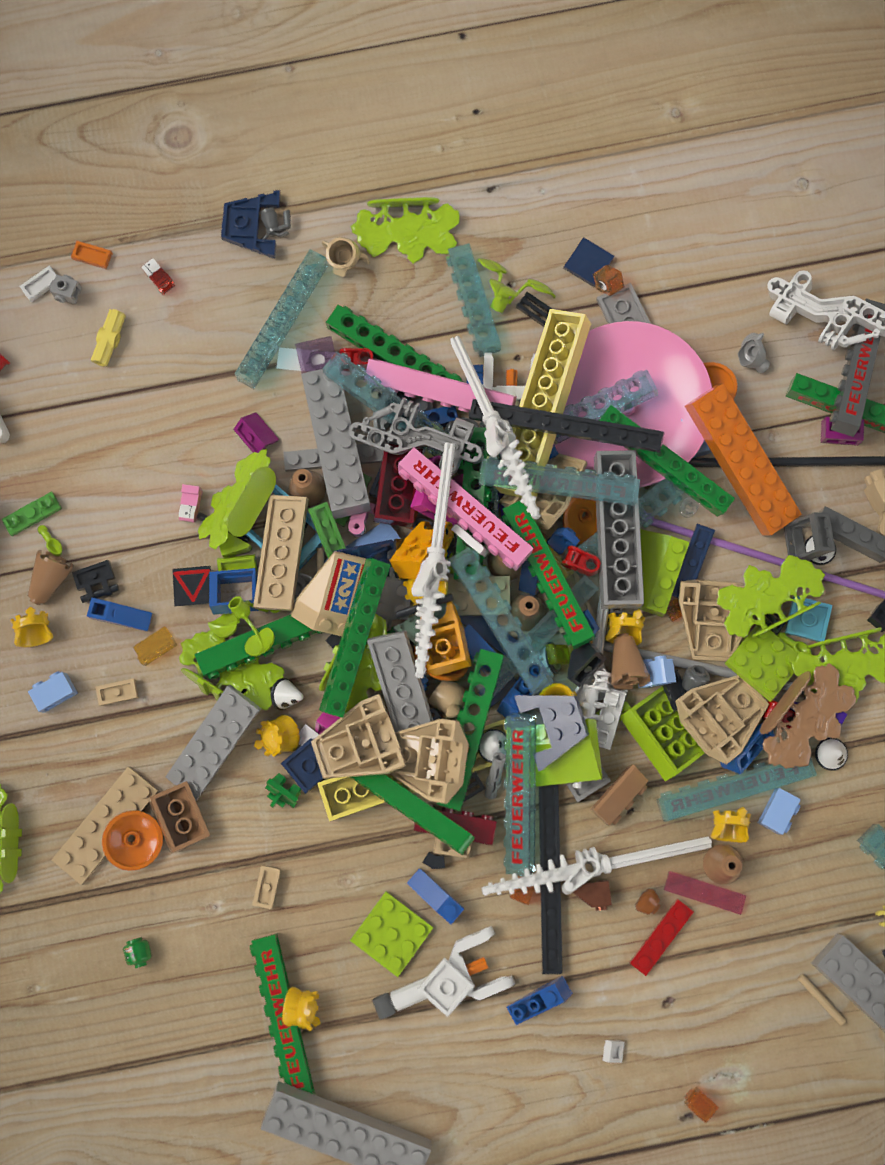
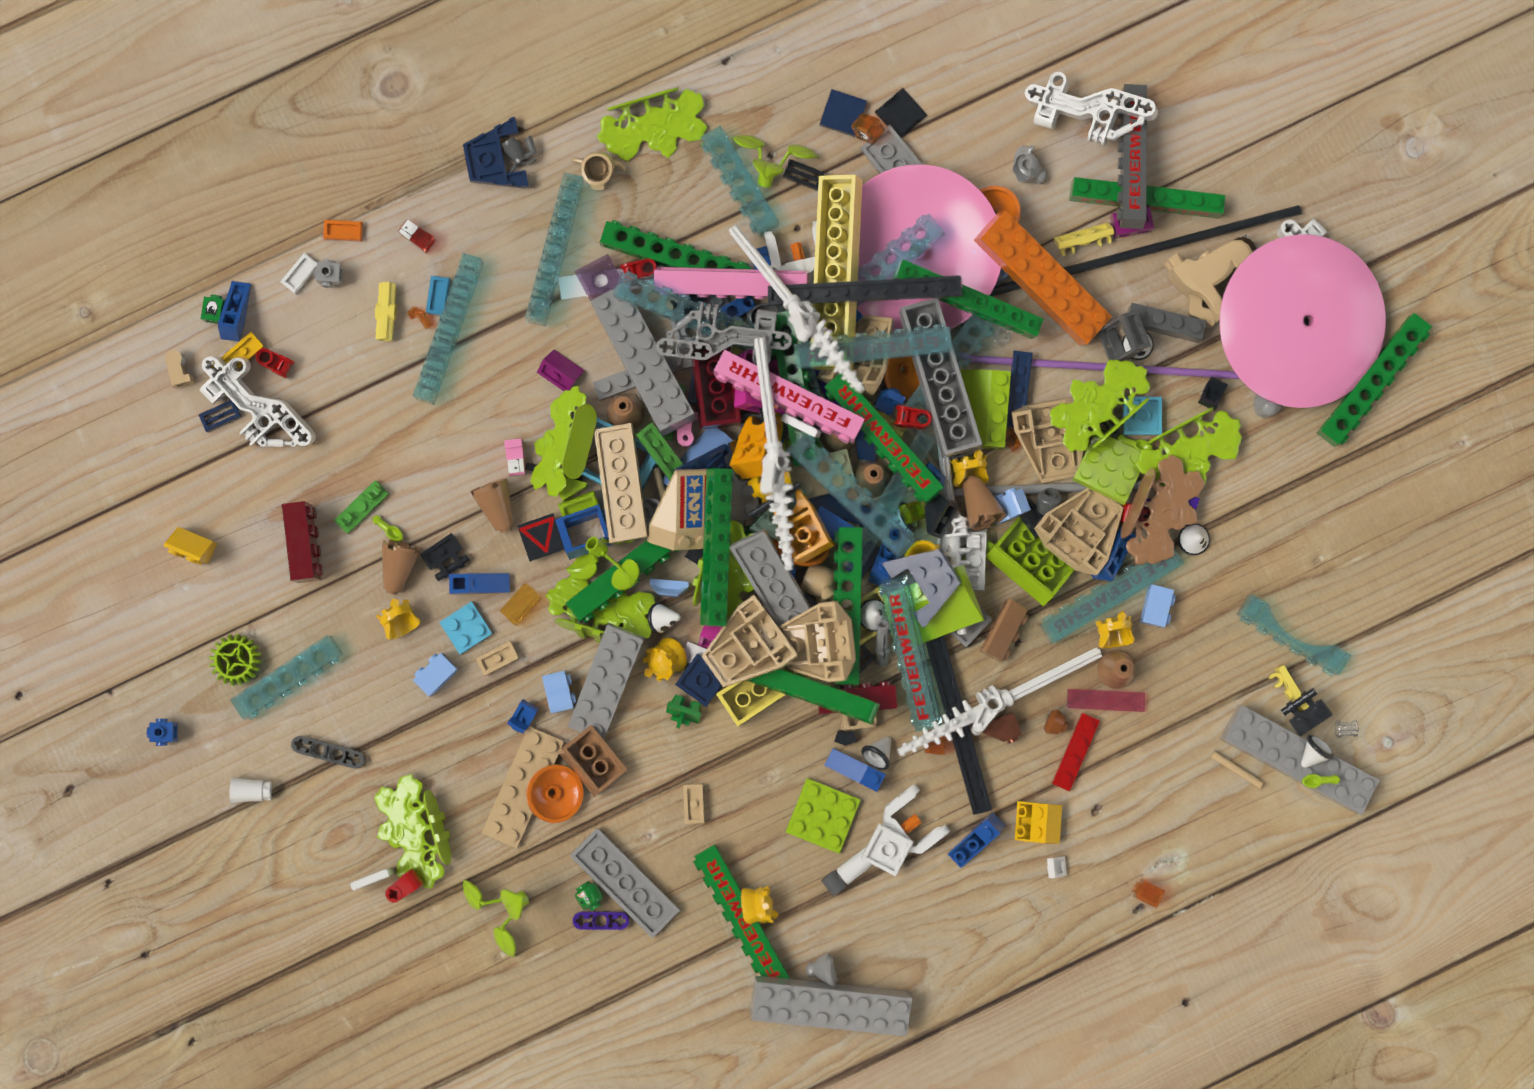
camera: 20 degrees left, 5 degrees up
none -> clear orange arm [407,306,433,329]
none -> clear light blue brick [413,253,484,405]
none -> dark azure tile [425,276,451,316]
none -> medium azure plate [439,601,493,655]
none -> lime plant [463,879,529,957]
none -> medium nougat cone [470,478,514,533]
none -> blue bracket [507,699,539,733]
none -> light blue brick [542,670,577,714]
none -> light grey plate [570,828,680,938]
none -> dark purple beam [573,911,629,930]
none -> light blue slope [650,579,689,597]
none -> light grey hair [806,953,839,986]
none -> white hat [861,737,891,770]
none -> black piece [874,88,928,138]
none -> yellow slope [1015,801,1062,844]
none -> light yellow plate [1054,222,1114,256]

